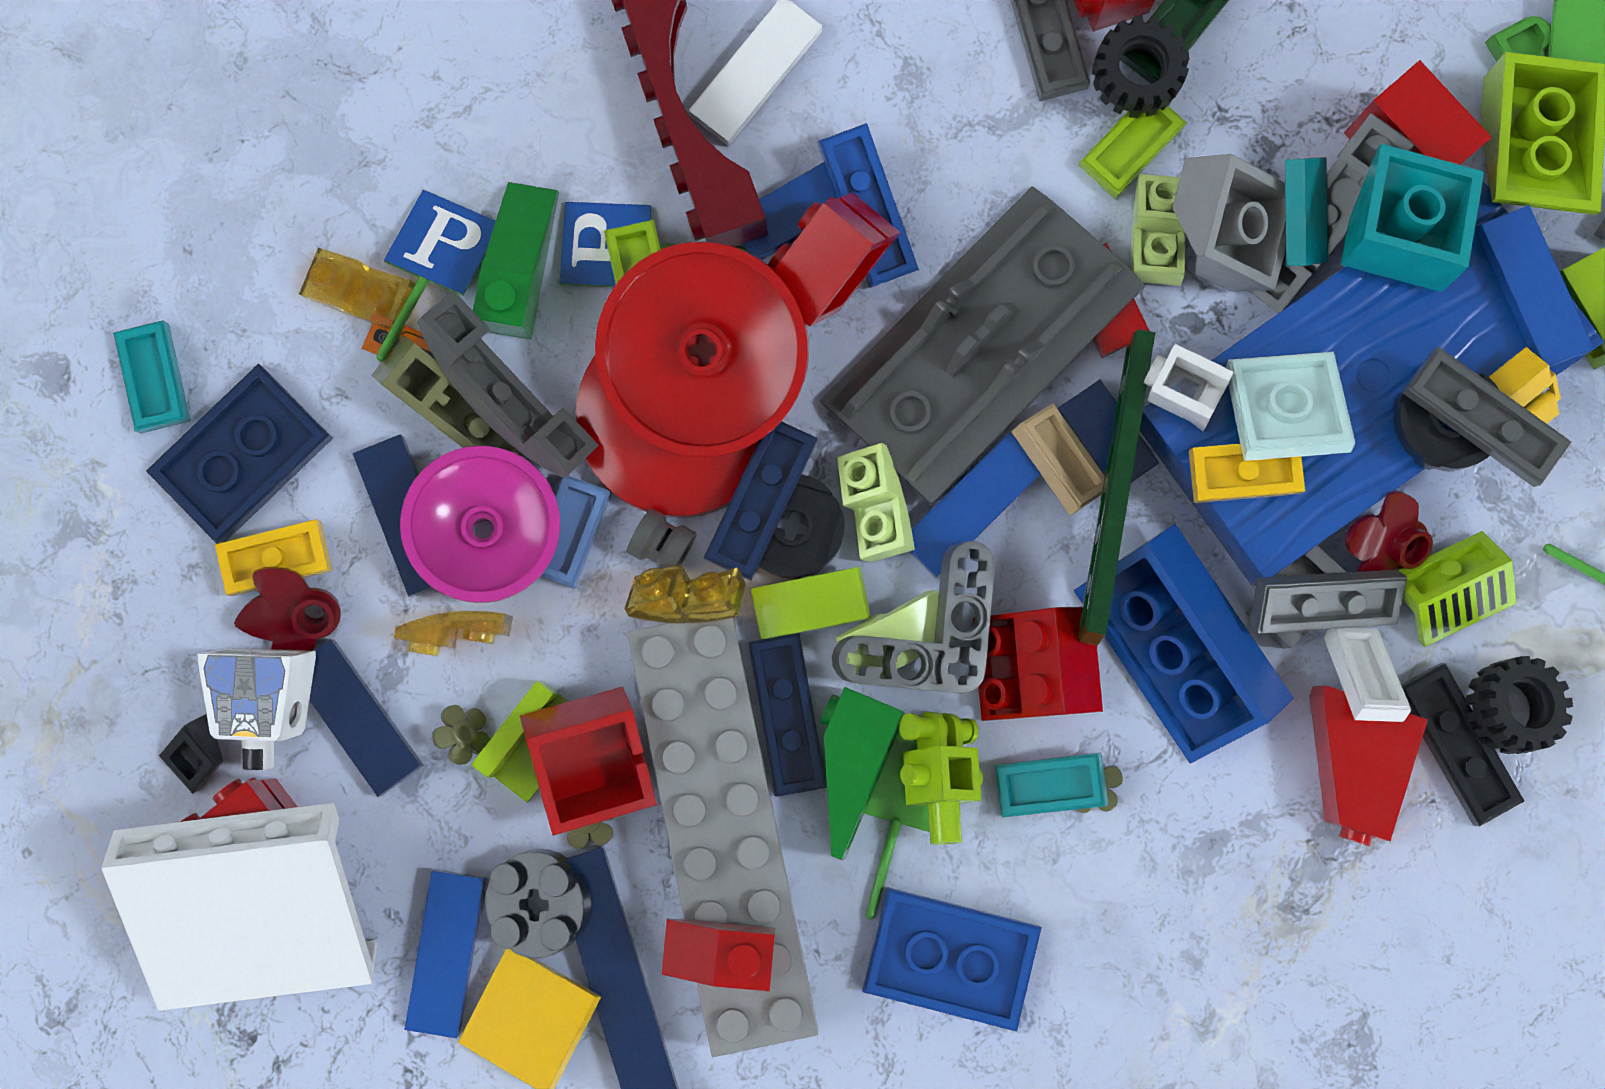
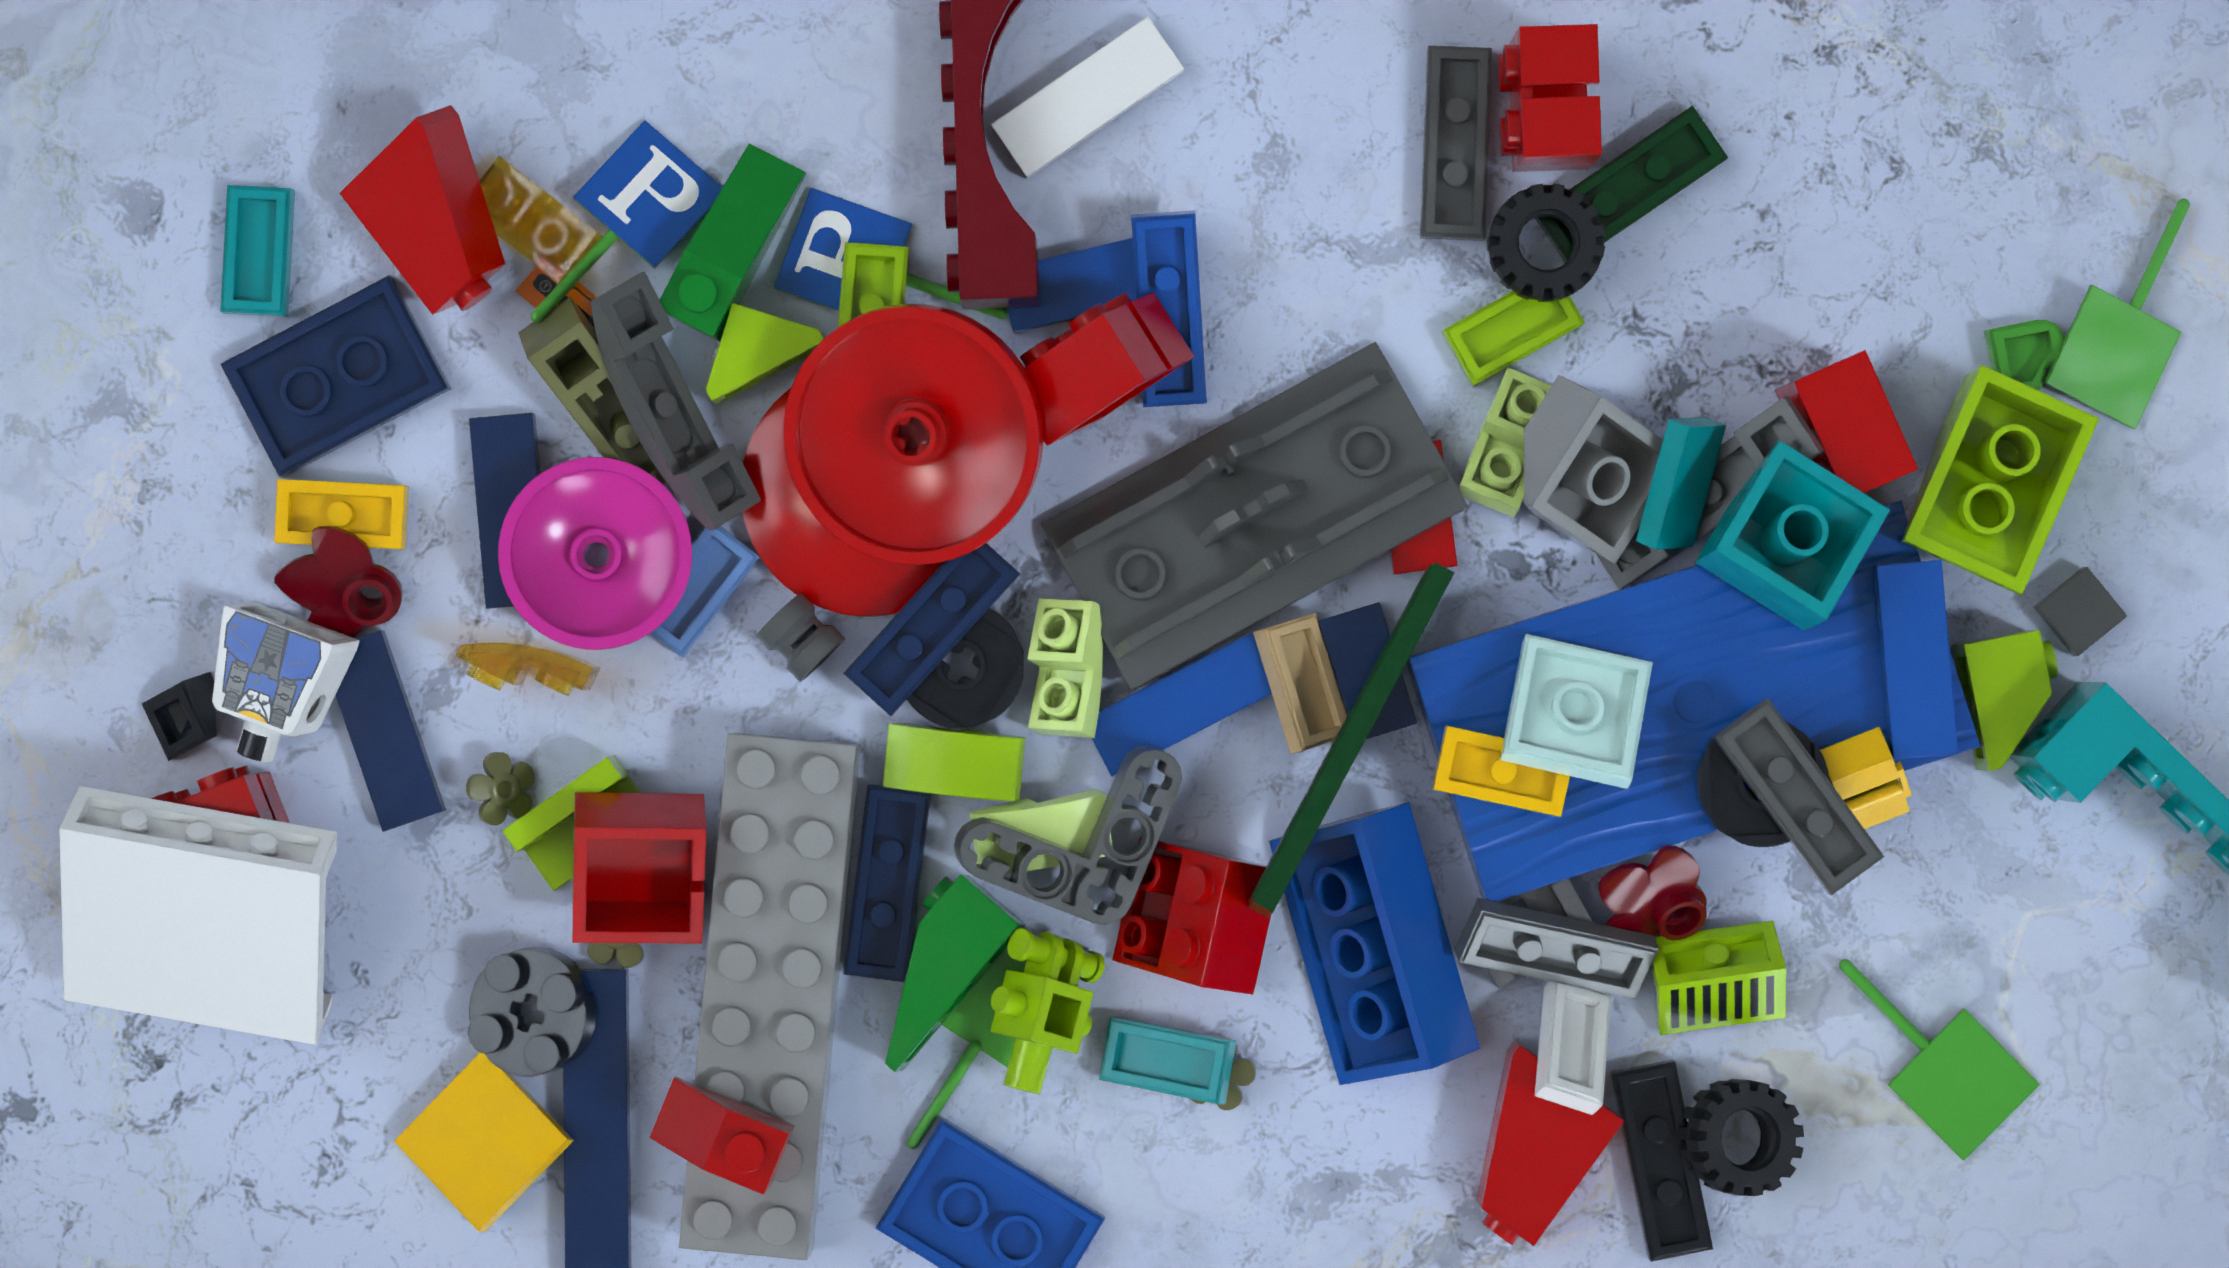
camera: 20 degrees right, 5 degrees up
blue tile [404,869,487,1038] -> none
clear yellow slope [624,564,746,623] -> none
white window [1144,344,1234,431] -> none
none -> red slope [339,105,505,315]
none -> lime slope [705,303,825,405]

